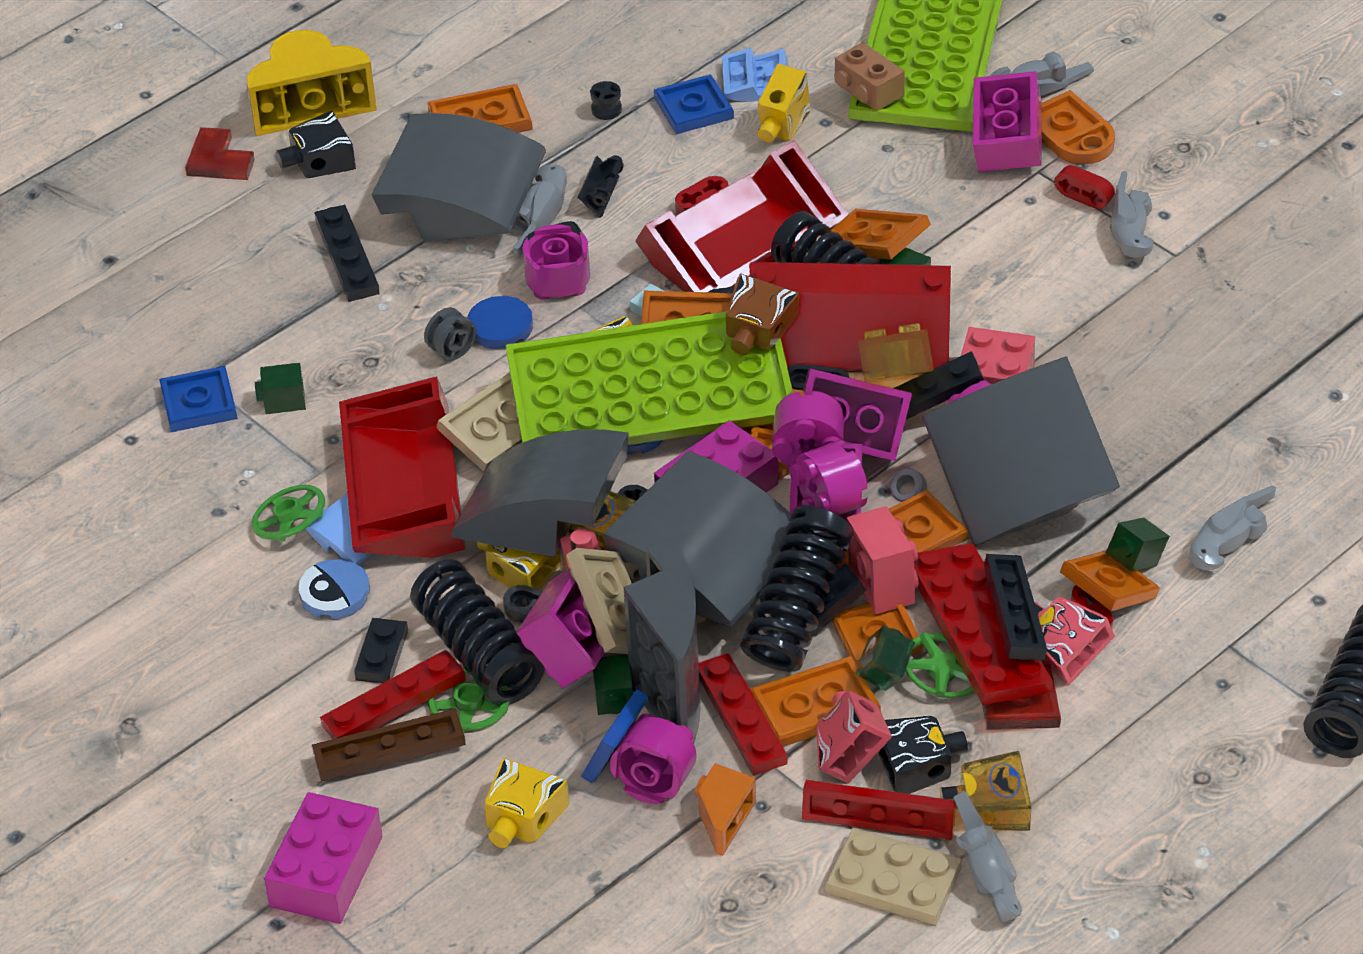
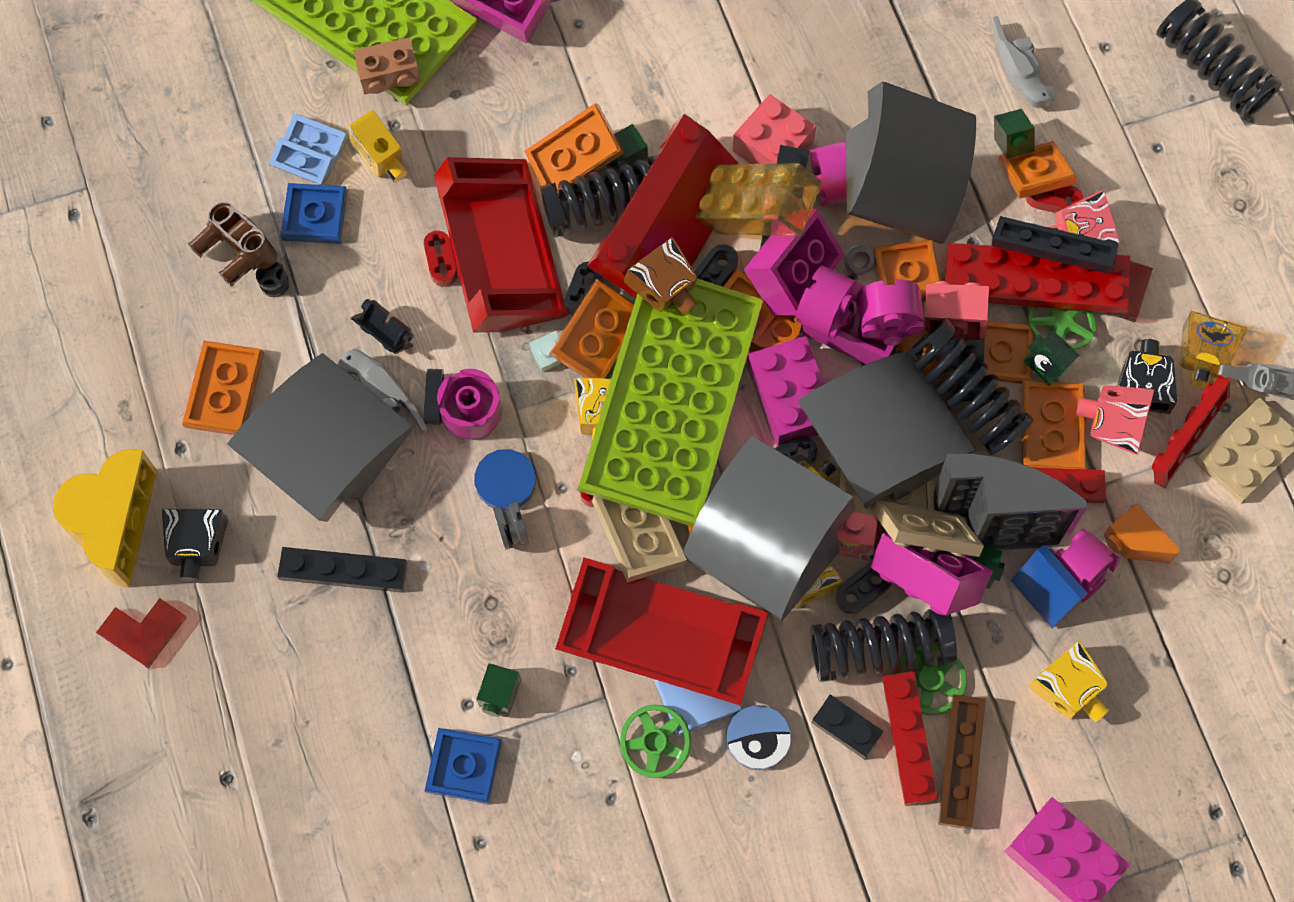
camera: 65 degrees left, 25 degrees up
none -> reddish brown piece [187,202,278,287]

